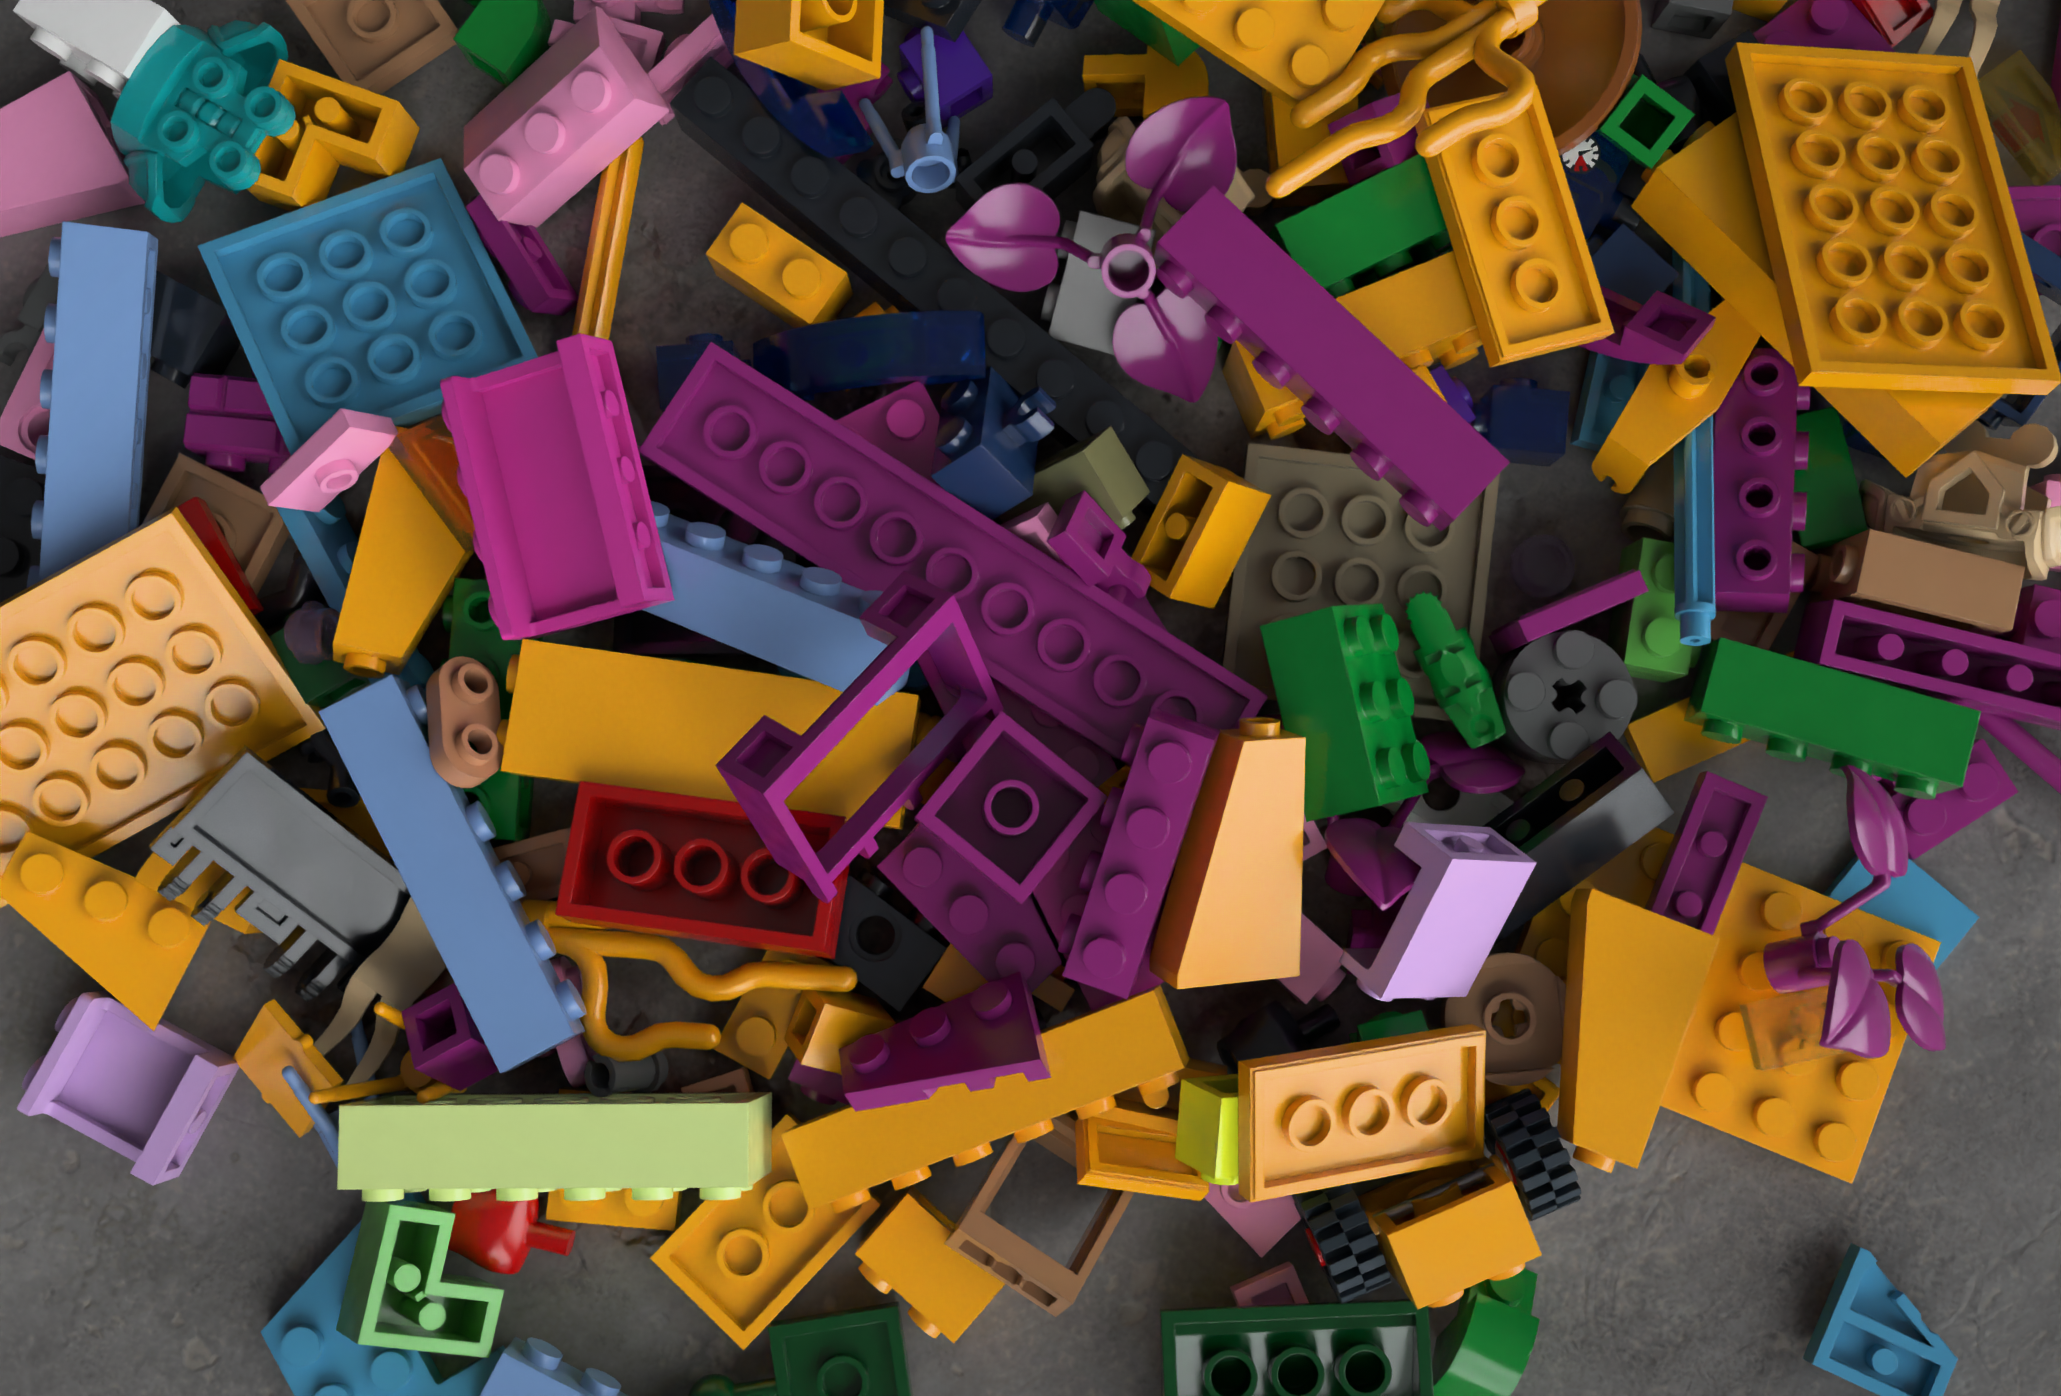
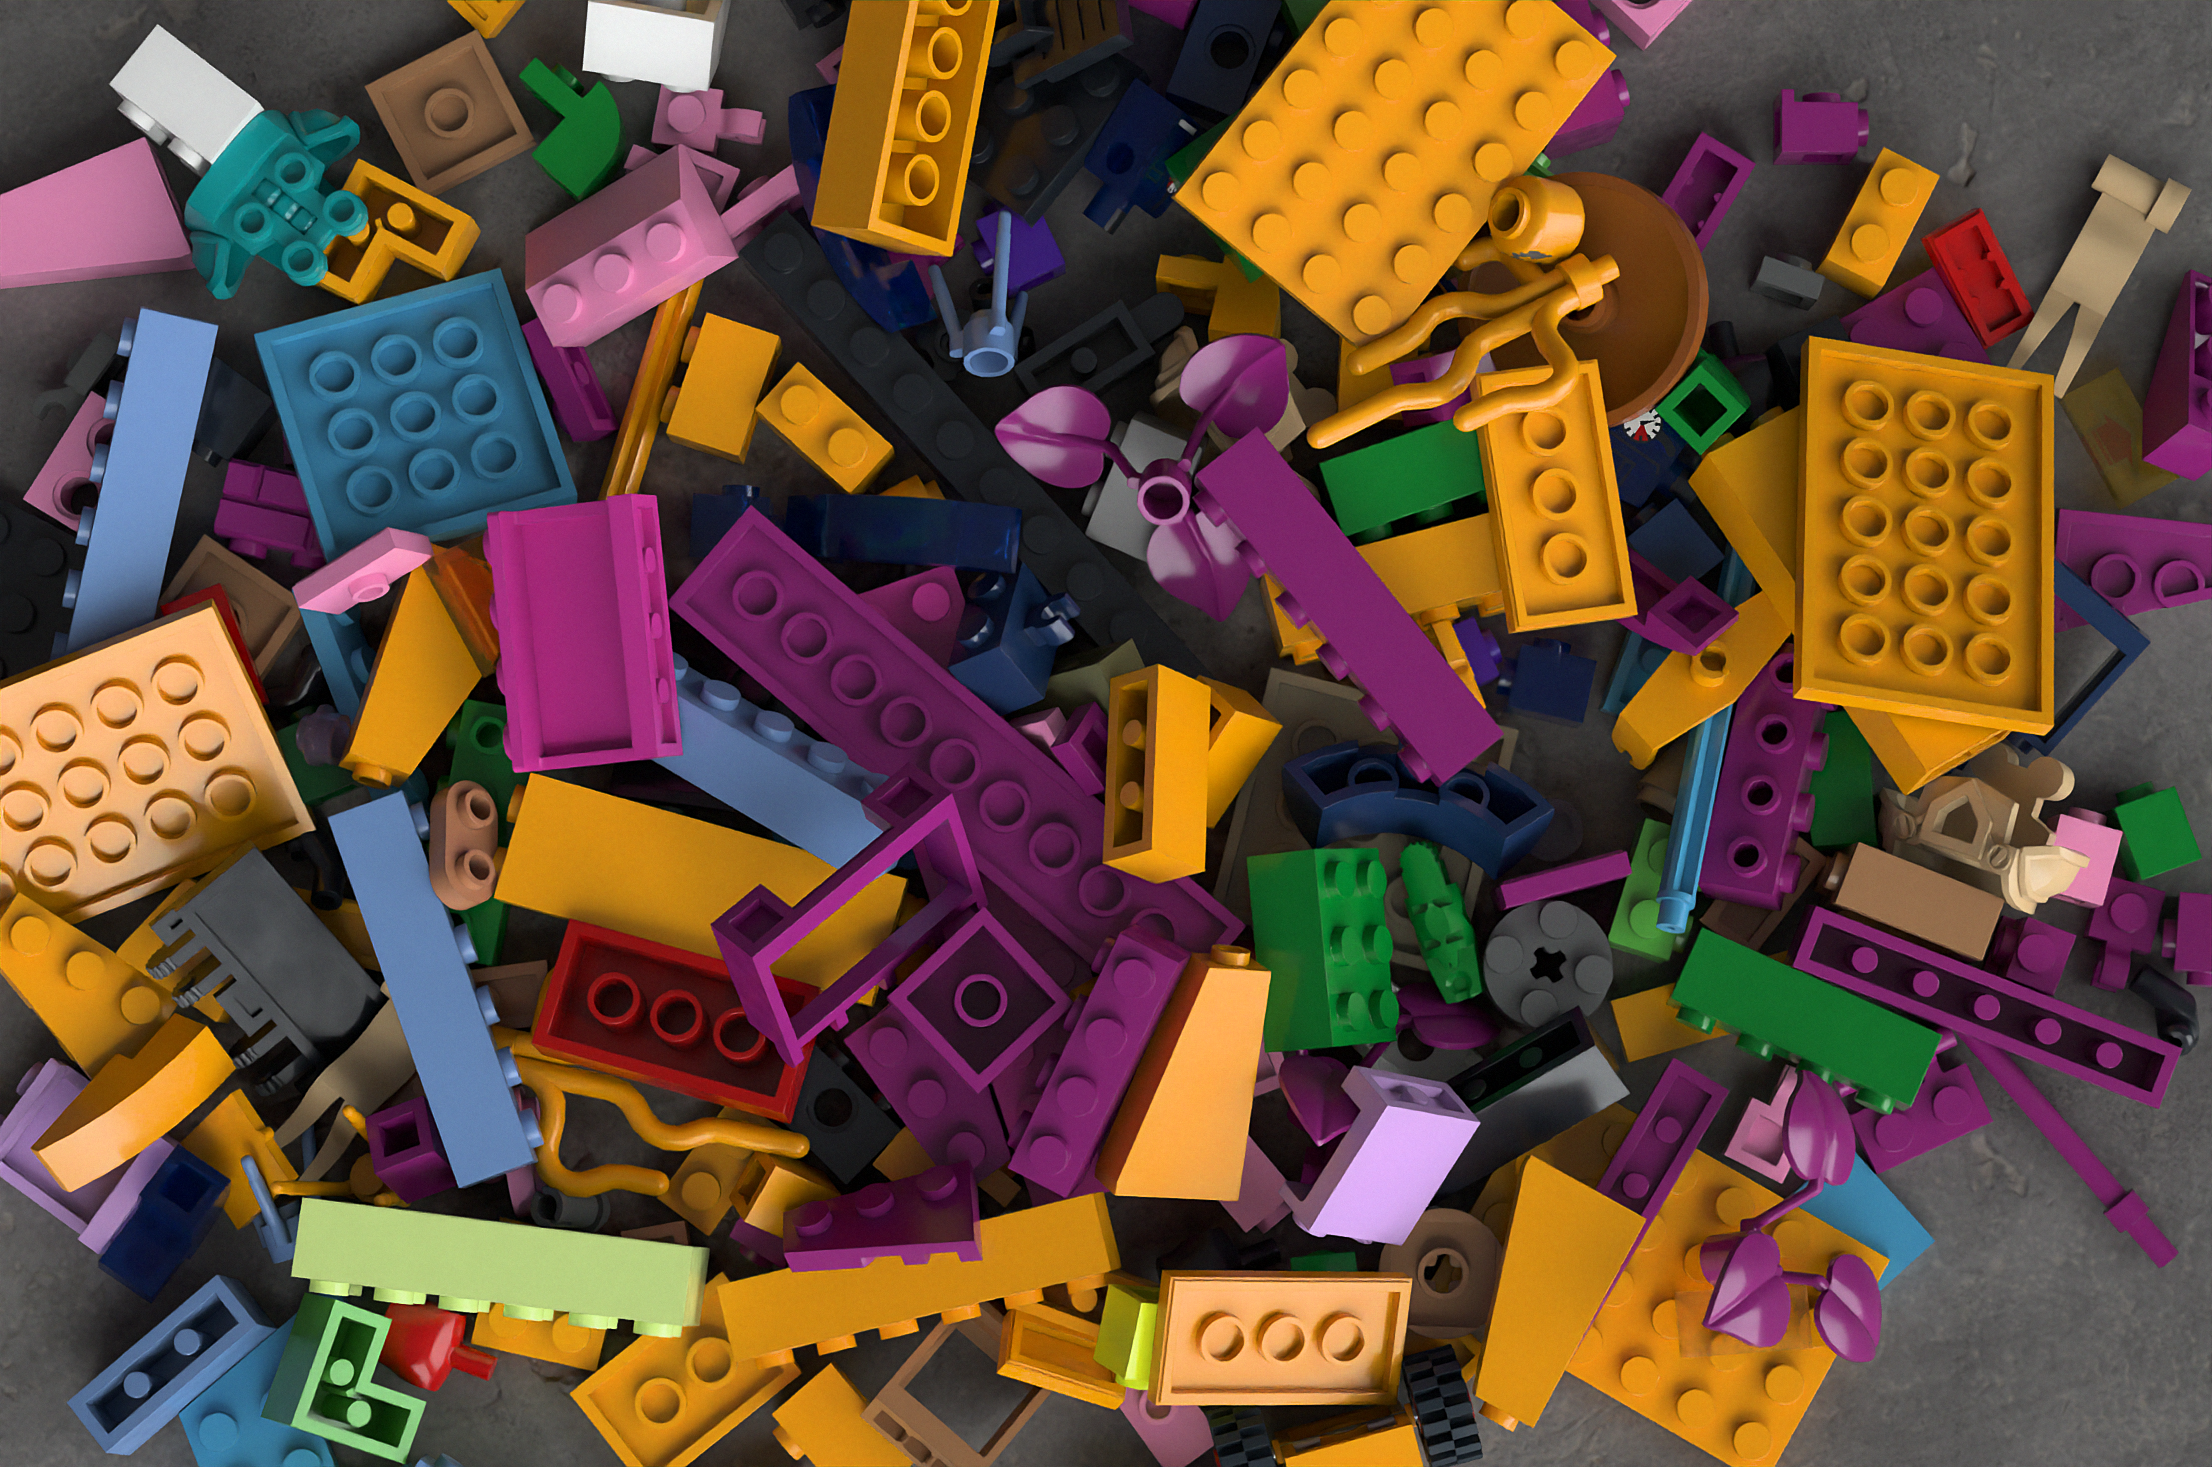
camera: 10 degrees right, 0 degrees up
none -> light orange slope [30,1013,236,1192]
none -> medium blue brick [67,1274,278,1455]
none -> clear blue brick [98,1144,231,1304]
none -> light orange brick [661,312,783,465]
none -> light orange brick [1103,664,1211,884]
none -> dark blue brick [1282,739,1555,881]
none -> bright pink plate [1722,1064,1797,1184]

